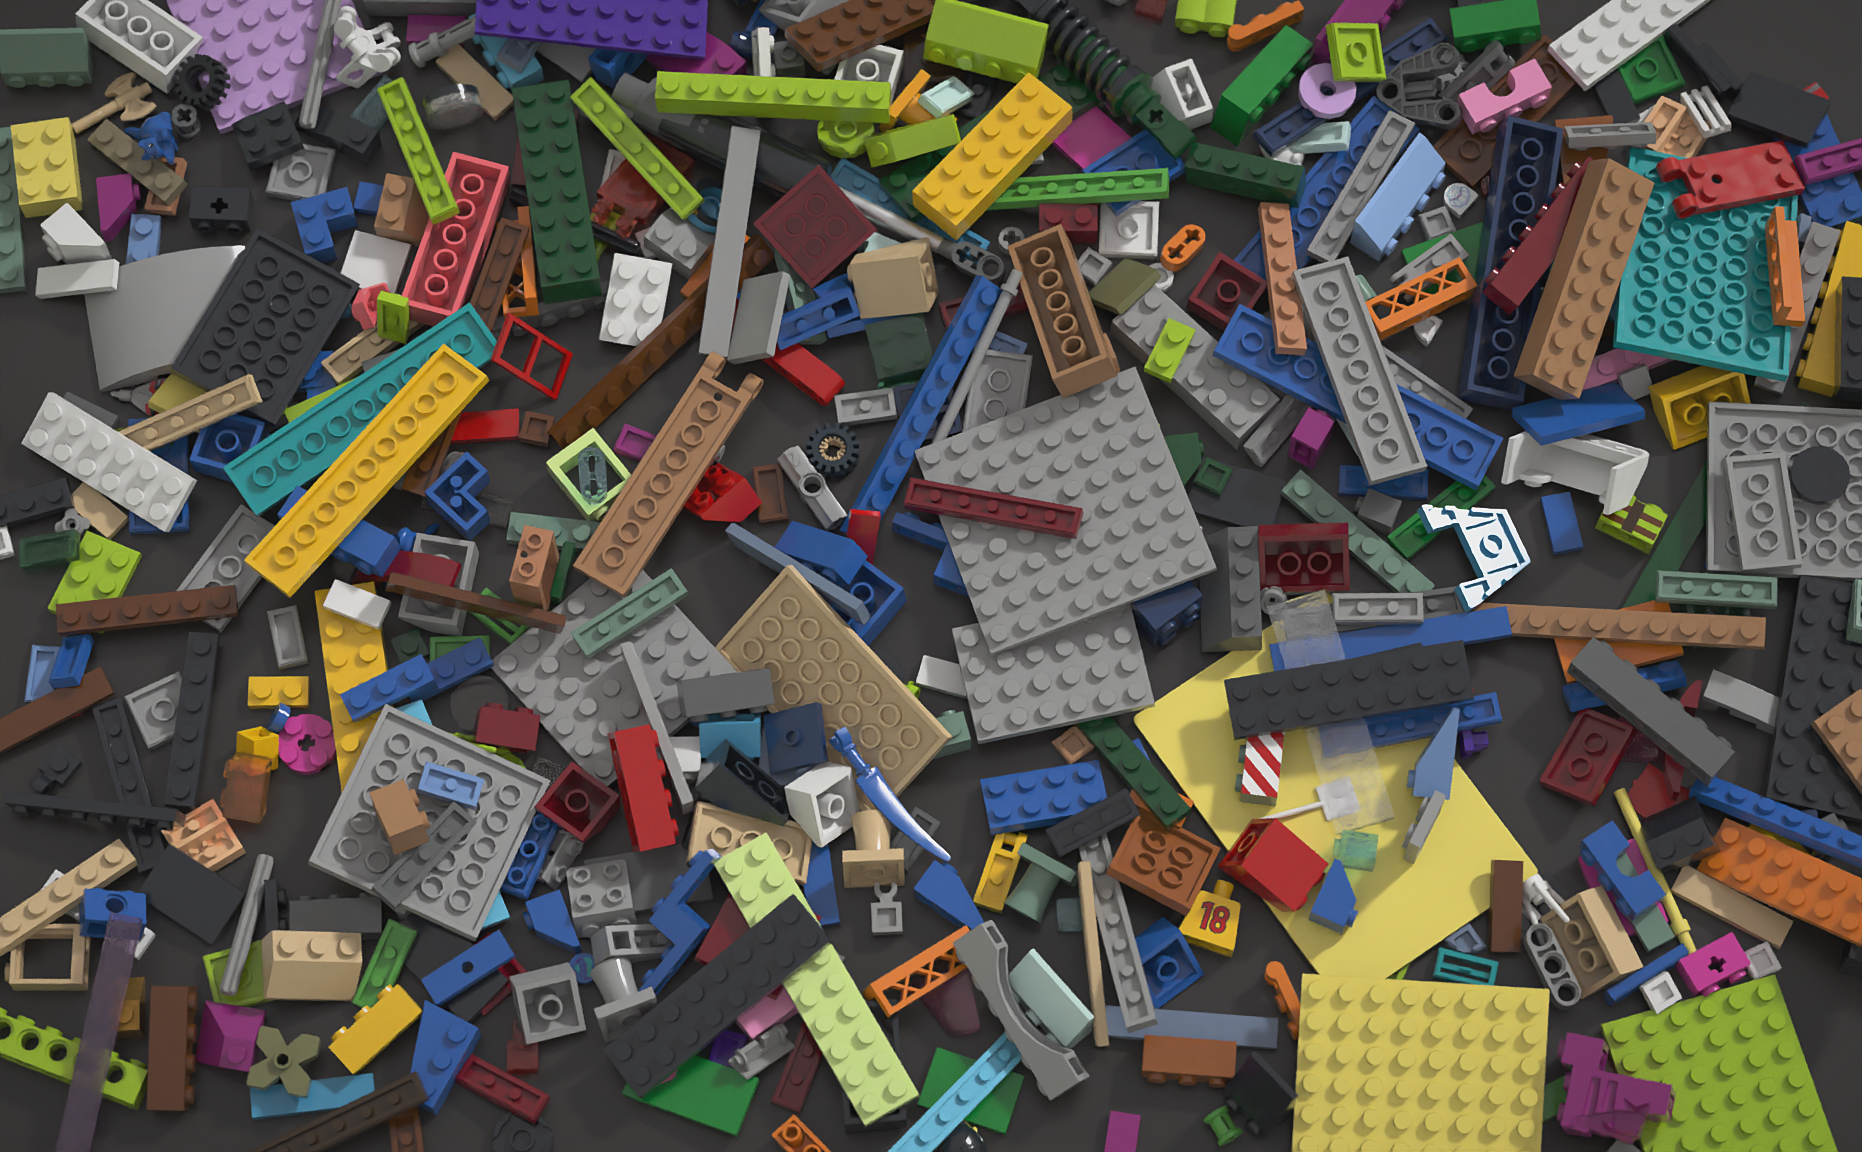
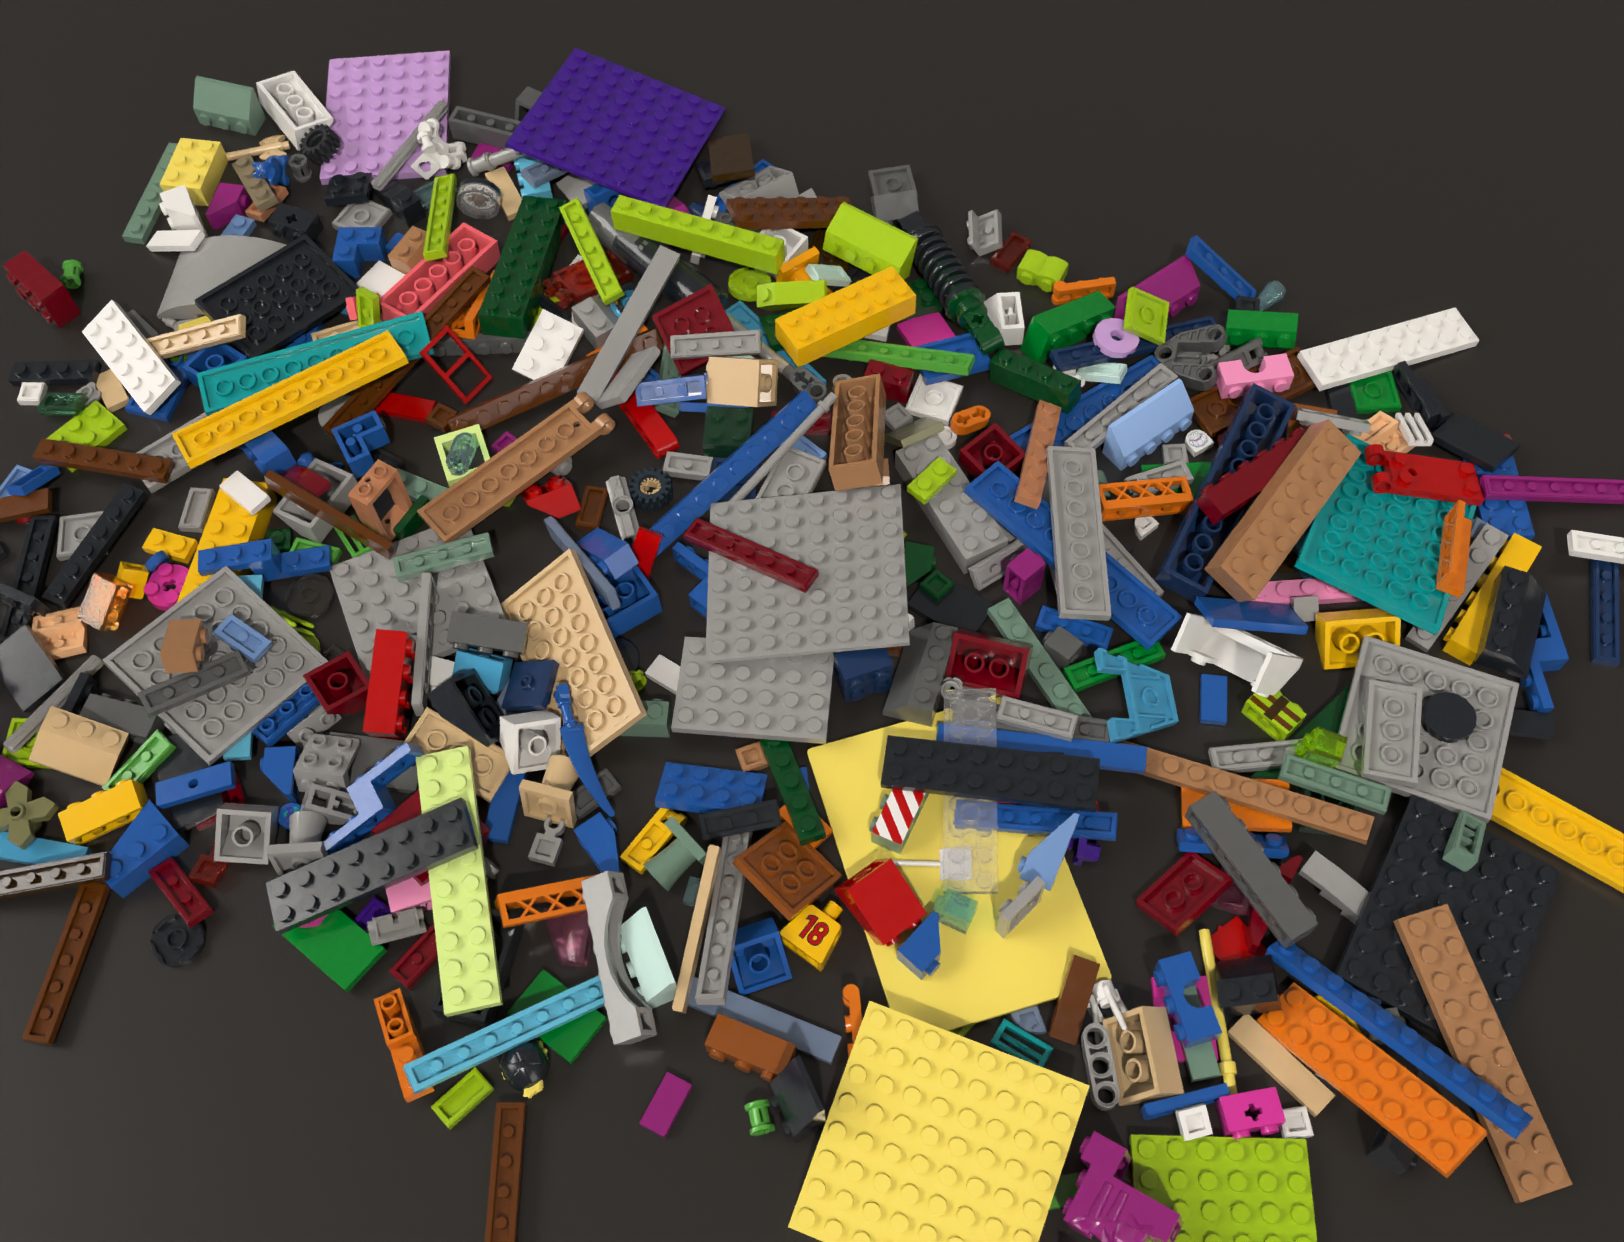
camera: 20 degrees right, 10 degrees down
dark red brick [472,703,540,755] -> none
none -> light grey tile [670,330,762,360]
none -> light grey tile [1208,738,1319,773]
none -> clear neon green brick [1294,727,1348,768]

